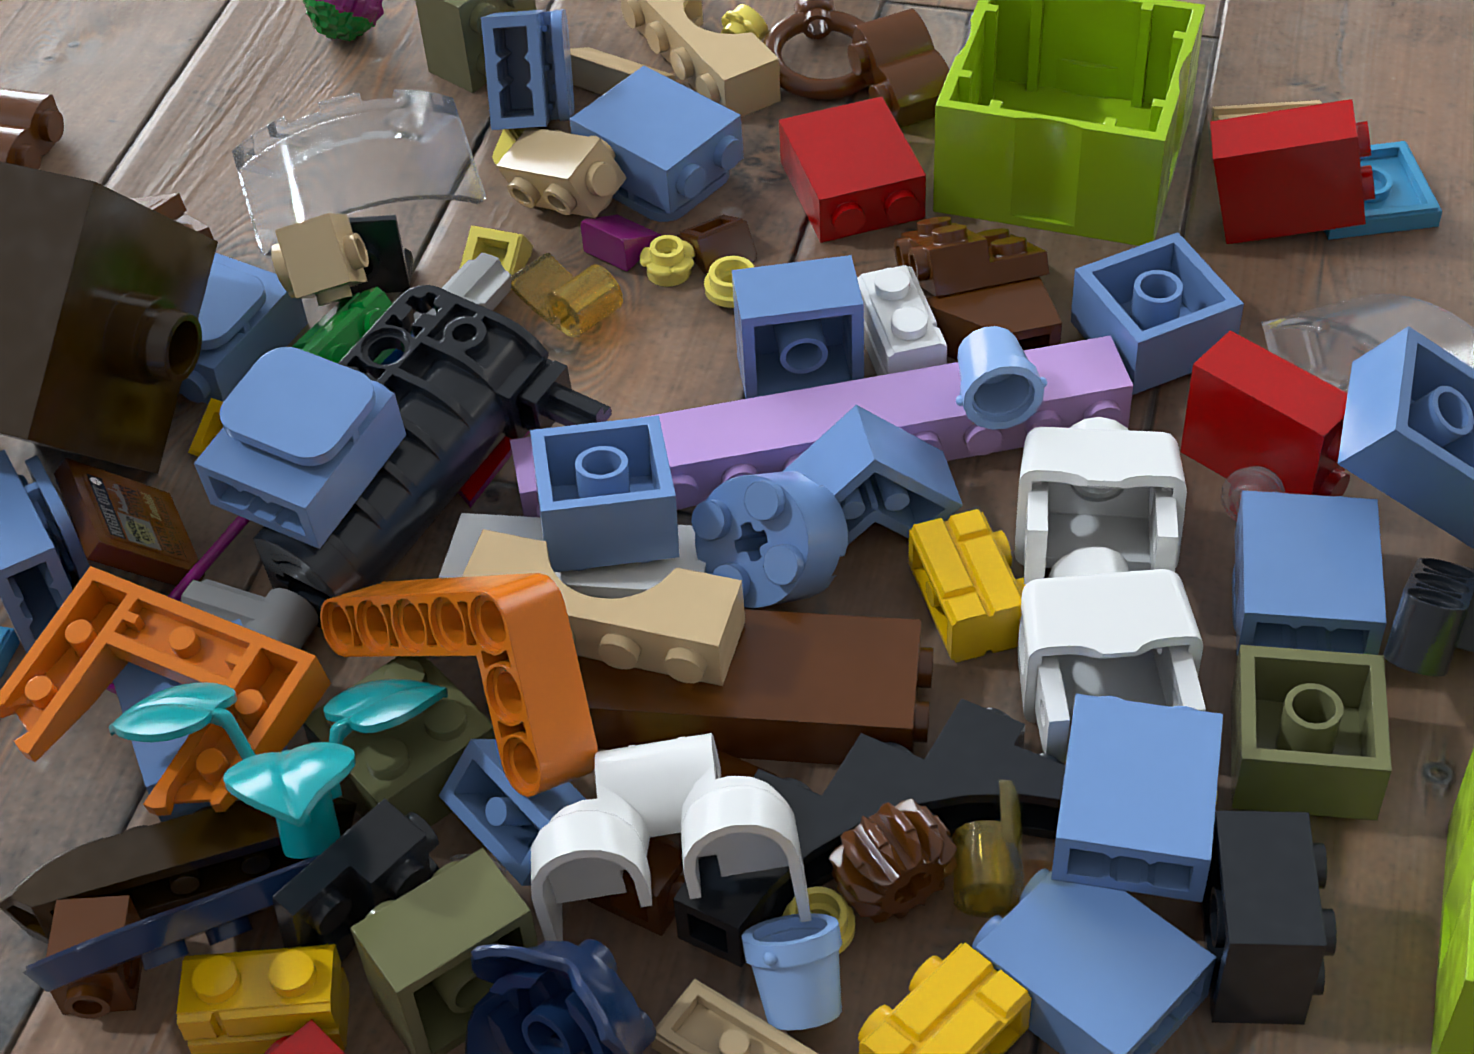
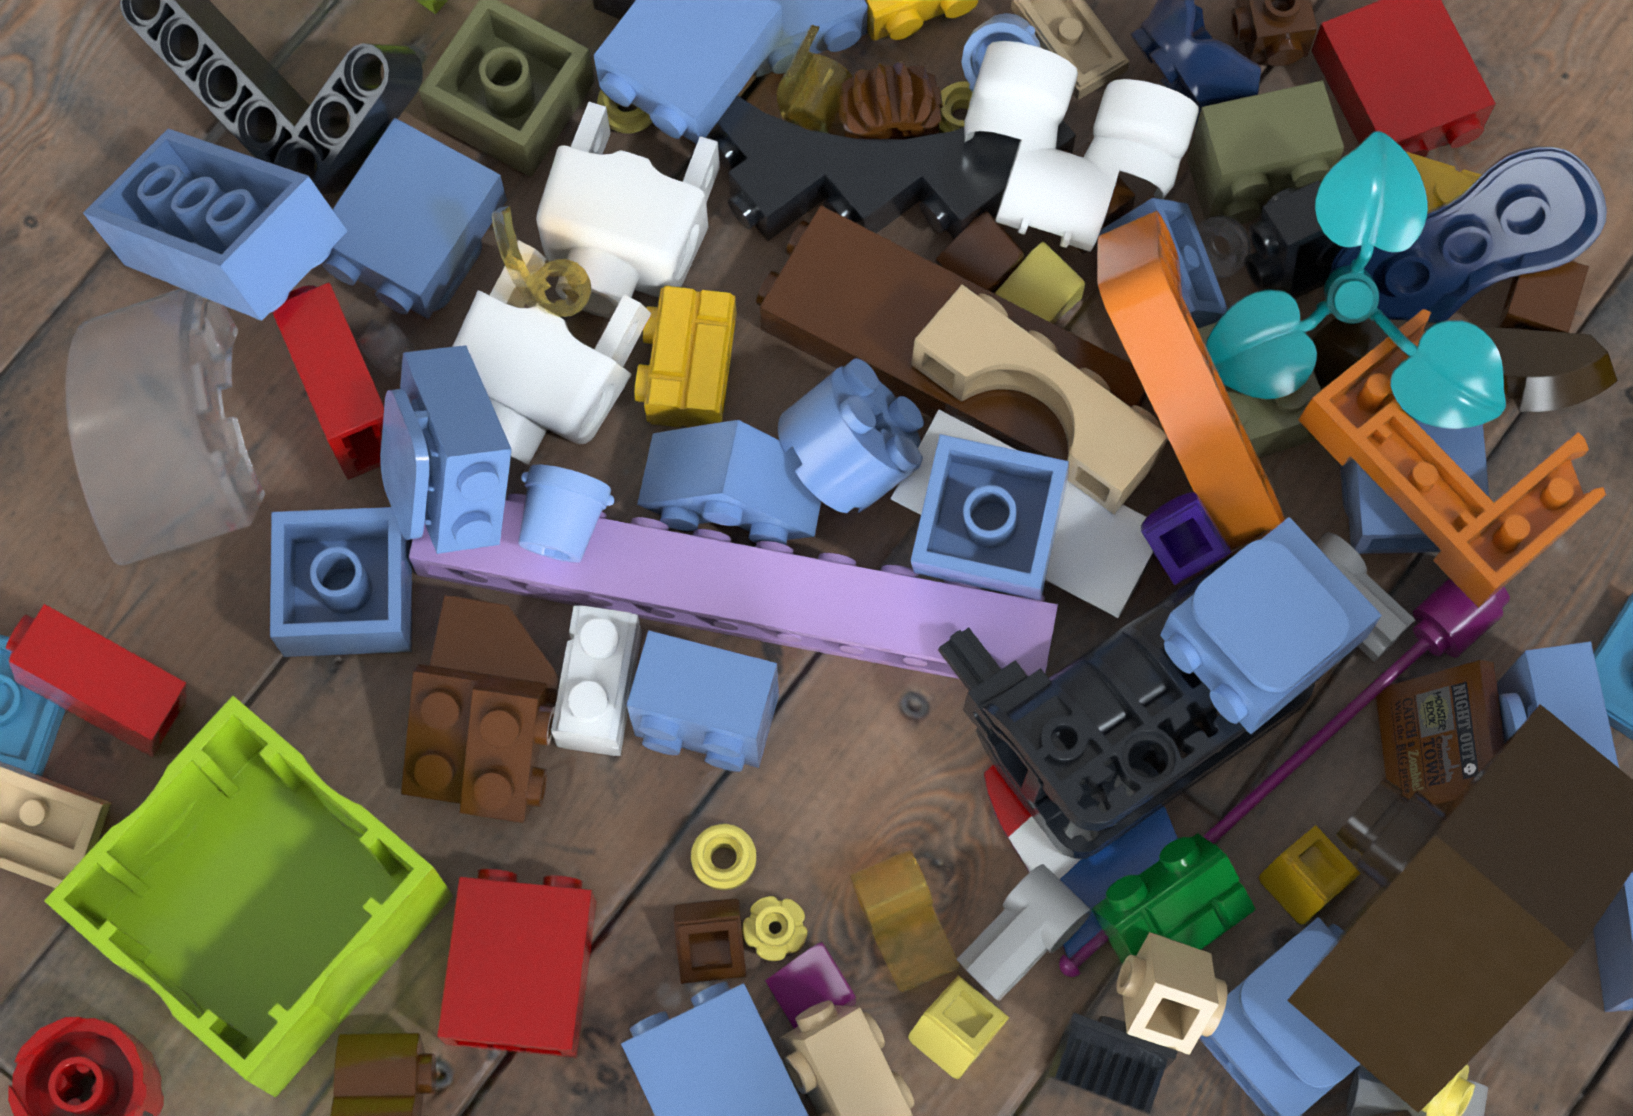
camera: 160 degrees left, 25 degrees up
none -> medium blue brick [380,345,512,554]
none -> clear yellow panel [492,206,591,317]
none -> dark purple brick [1141,492,1231,585]

